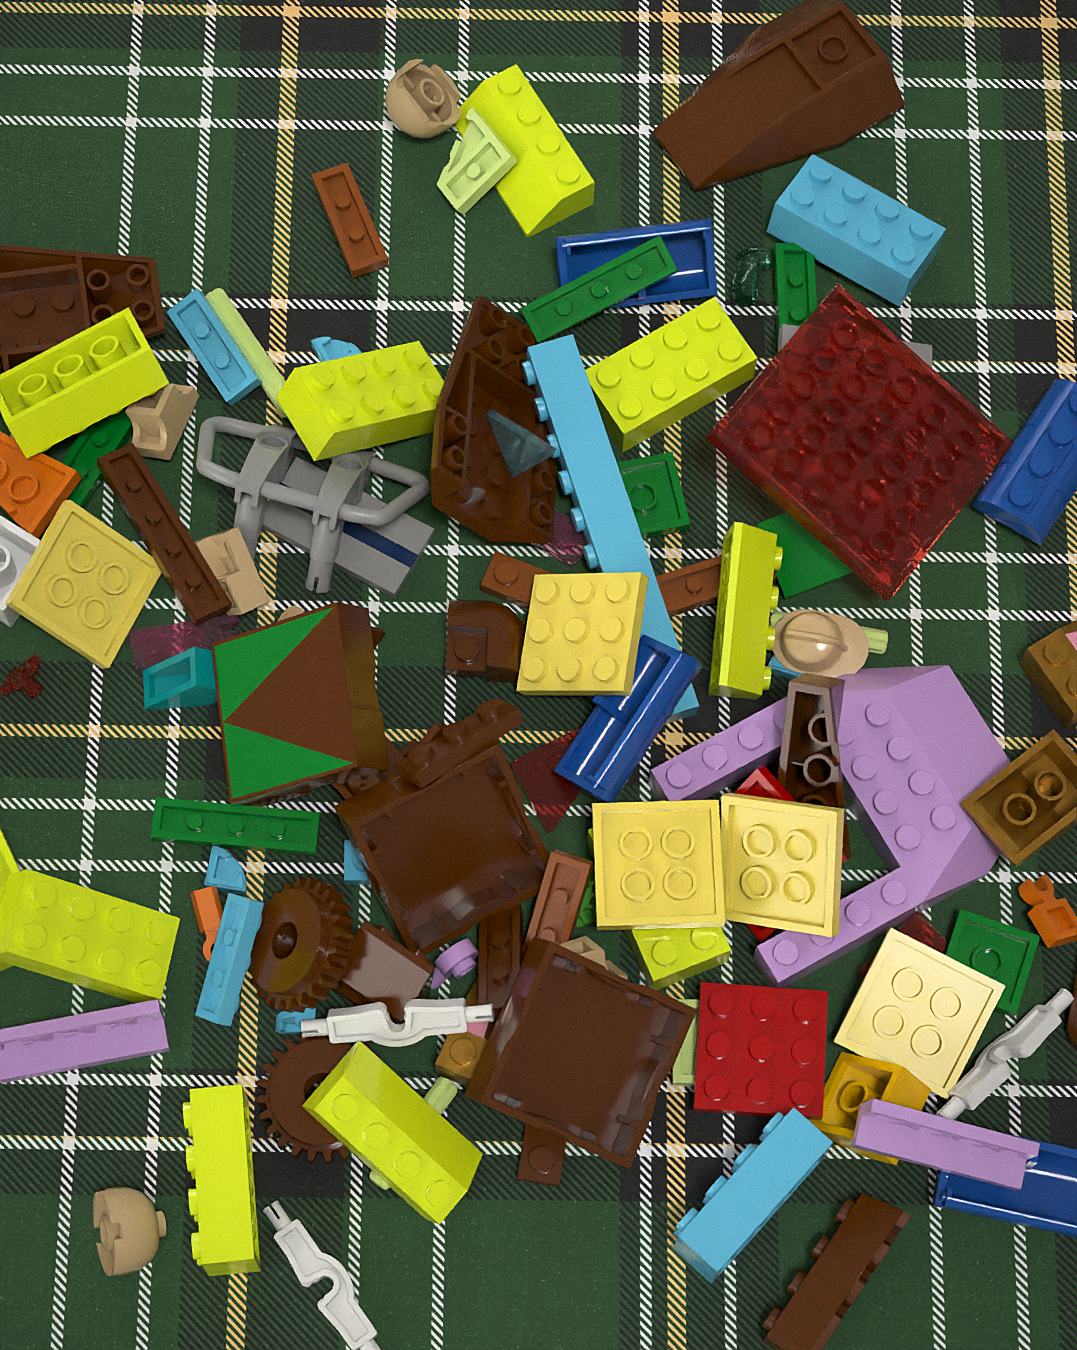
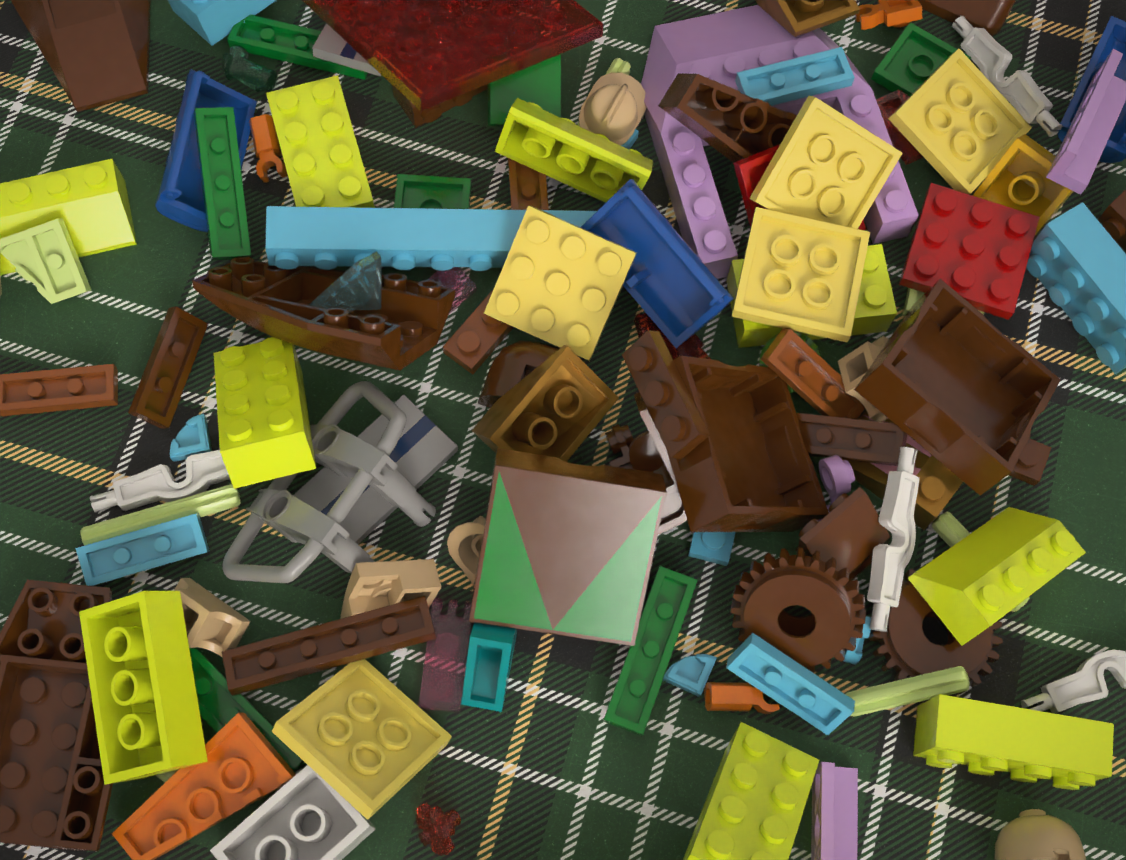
camera: 75 degrees left, 0 degrees up
none -> white piece [90,450,230,512]
none -> reddish brown plate [128,306,208,429]
none -> orange bar [249,114,287,183]
none -> pearl gold slope [471,345,619,462]
none -> medium azure plate [735,47,855,106]
none -> yellowish green axle [846,666,970,717]

